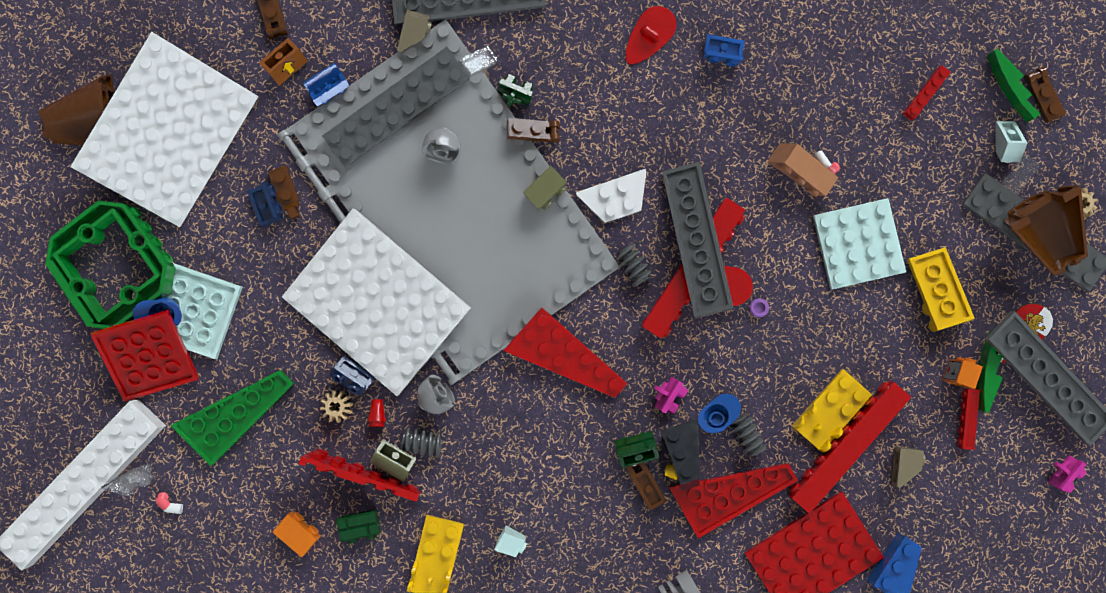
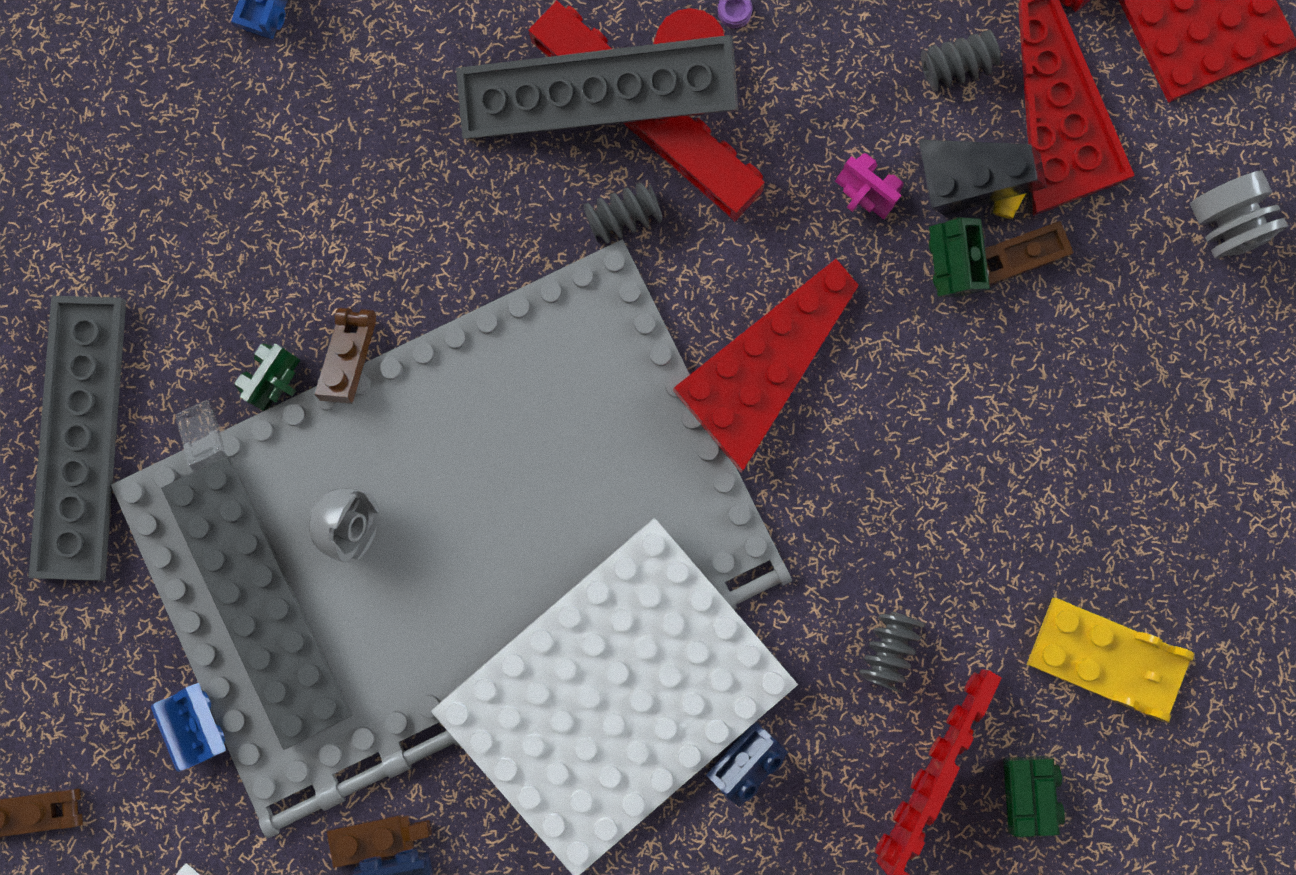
camera: 70 degrees left, 5 degrees down
dark orange brick [259,38,308,86] -> none
tan gear [320,390,353,423] -> none
red cone [367,399,386,427] -> none
olive brick [370,440,416,482] -> none
dark tan slope [397,10,432,52] -> none
light grey cylinder [417,375,455,414] -> none
light aqua slope [494,525,527,557] -> none
olive brick [523,166,567,211] -> none
white wing [576,169,646,223] -> none
red shield [626,6,676,65] -> none
blue piece [698,394,741,433] -> none

